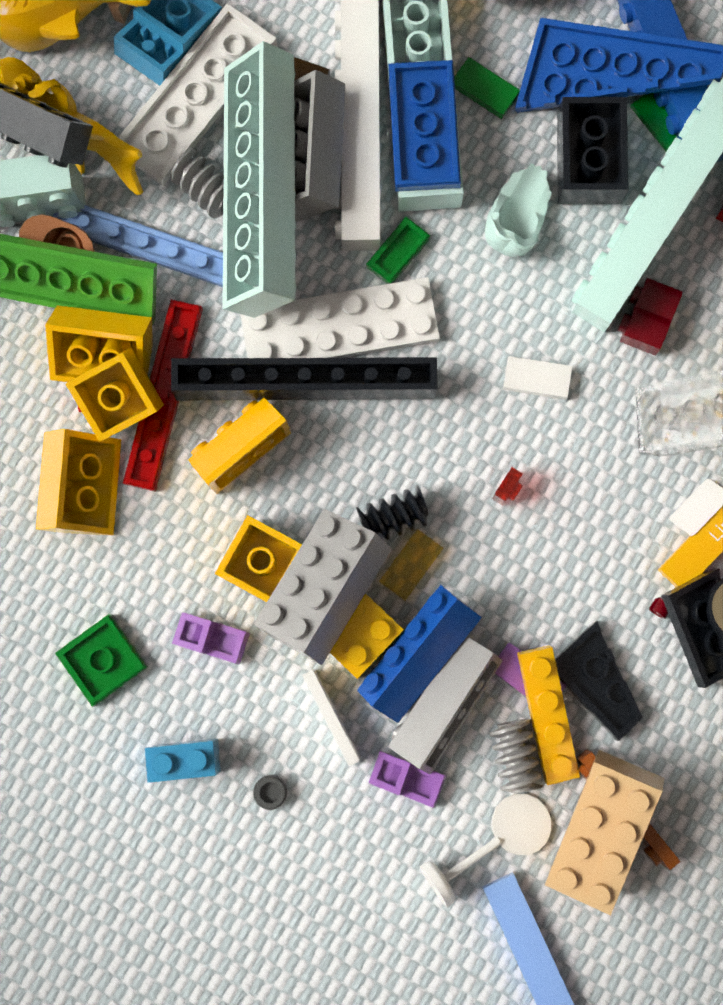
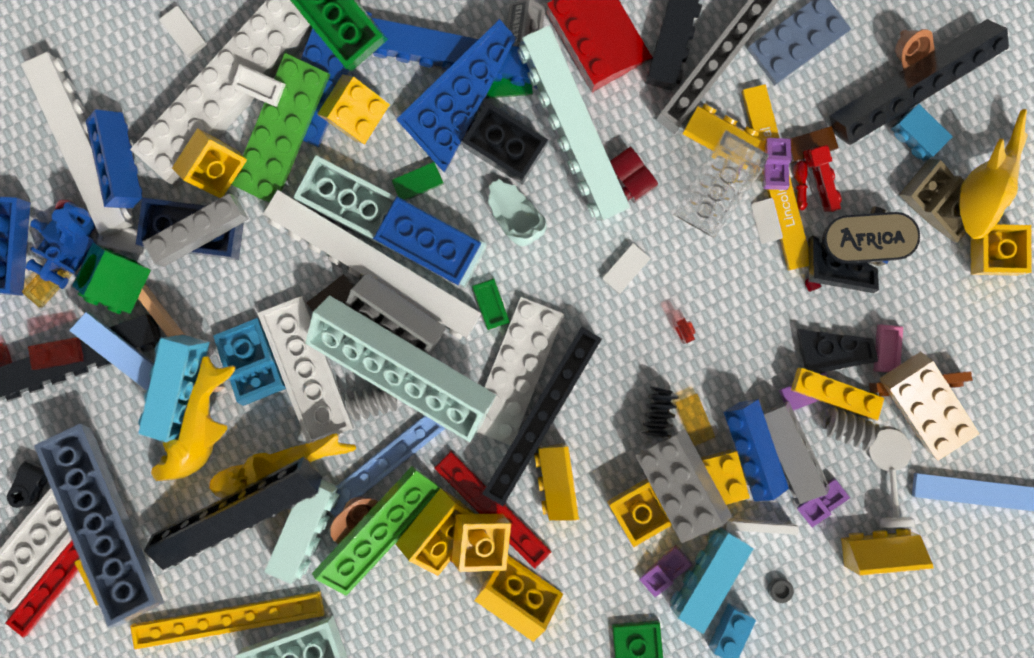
camera: 70 degrees left, 5 degrees up
none -> medium azure brick [670,527,754,634]
none -> yellow slope [841,528,934,575]
none -> bright pink tile [873,324,903,373]

